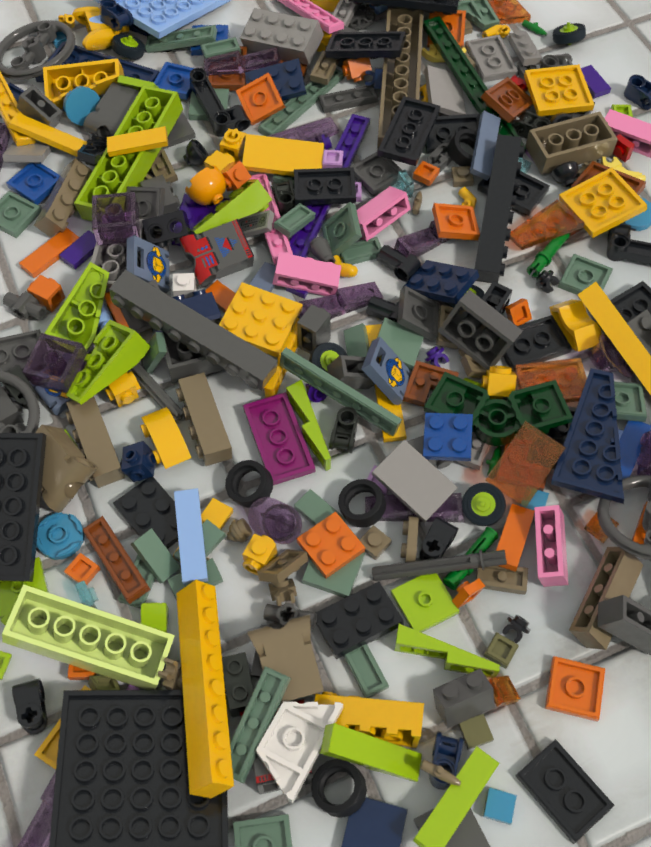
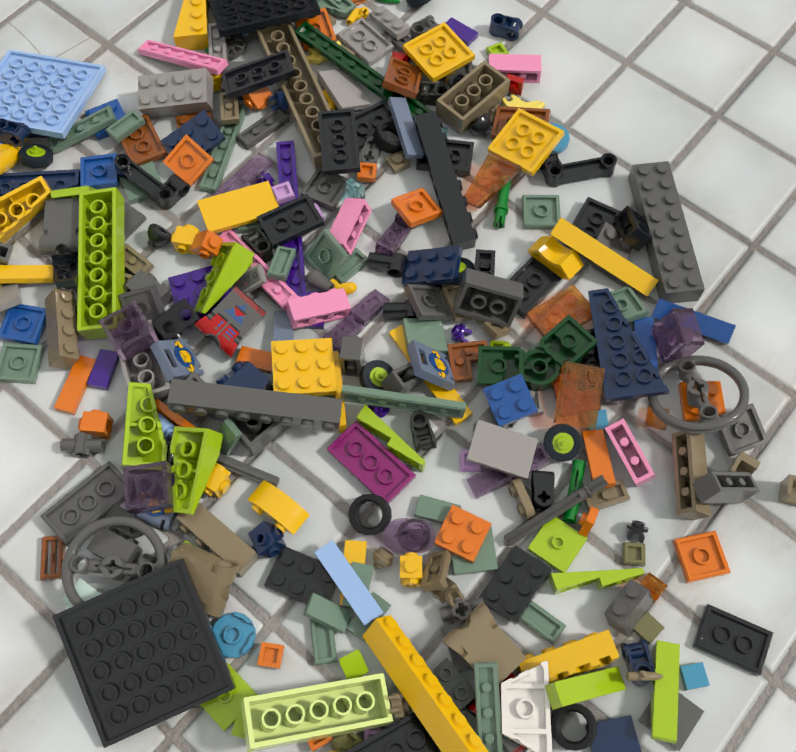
camera: 25 degrees left, 5 degrees up
dark azure tile [63,86,101,126] -> none
clear light blue plate [75,581,99,609] -> none
dark orange tile [82,516,151,604] -> none
yellow tile [107,126,168,157] -> none
white brick [173,273,197,298] -> none
dark tan brick [176,372,232,466] -> none
light orange cylinder [185,165,226,206] -> none
slope [204,47,281,75] -> none
yellow brick [219,128,247,161] -> none
black tyre [338,479,386,527] -> none
sand green tile [344,323,369,357] -> none
dark tan plate [360,525,392,560] -> none
dark tan helmet [412,191,422,215] -> none
yellow arm [458,187,477,209] -> none
yellow brick [481,366,517,400] -> none
green helmet [486,446,501,479] -> none
orange plate [505,298,532,326] -> none
black plate [536,270,560,293] -> none
piece [587,334,635,378] -> none

